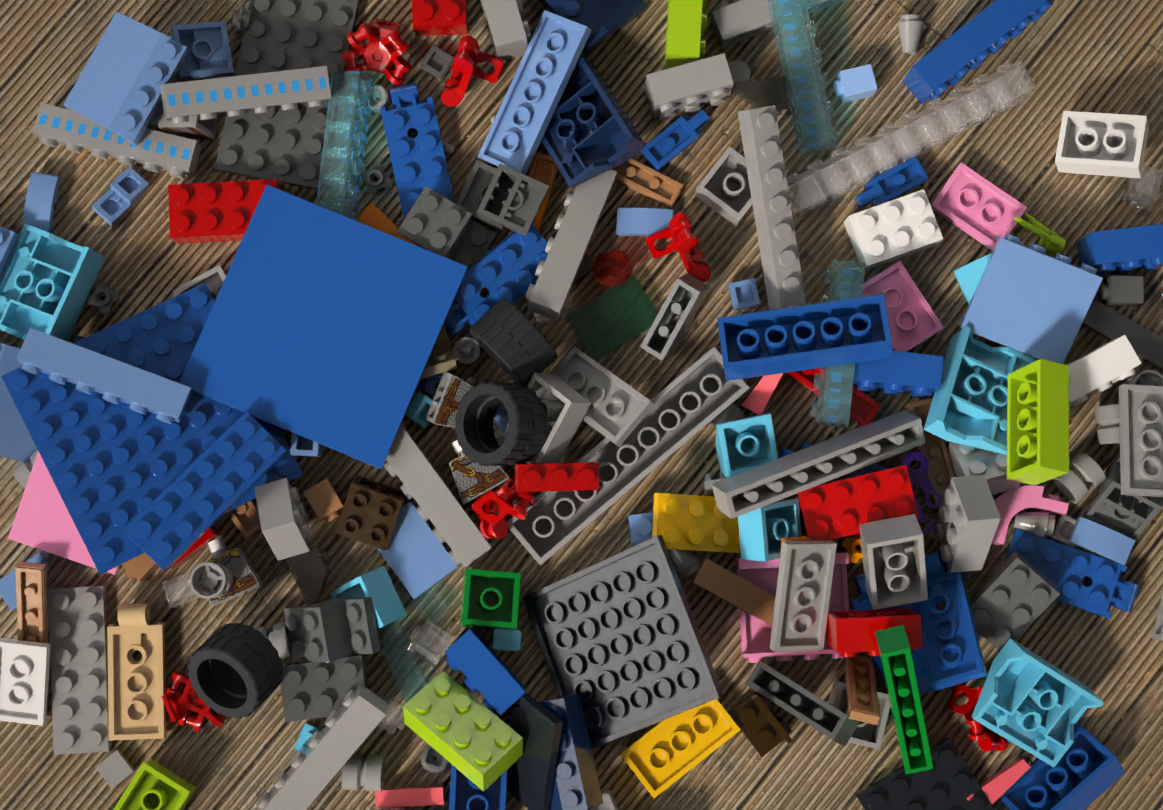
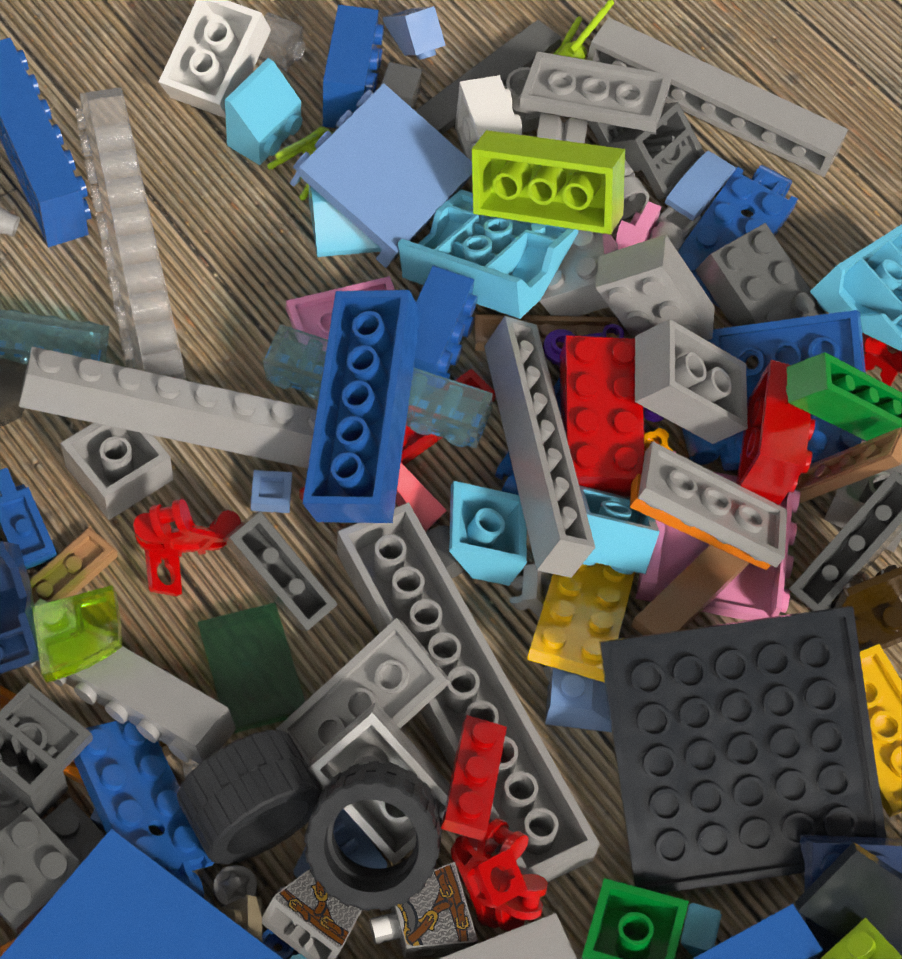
camera: 80 degrees left, 25 degrees down
clear red hair [593,248,633,287] -> none
medium blue slope [616,208,675,237] -> none
light blue brick [834,64,877,104] -> none
white brick [844,189,943,272] -> none
blue hinge [854,156,930,208] -> none
bright pink plate [931,162,1027,251] -> none
none -> clear neon green plate [32,585,122,683]
none -> medium azure slope [225,58,303,165]

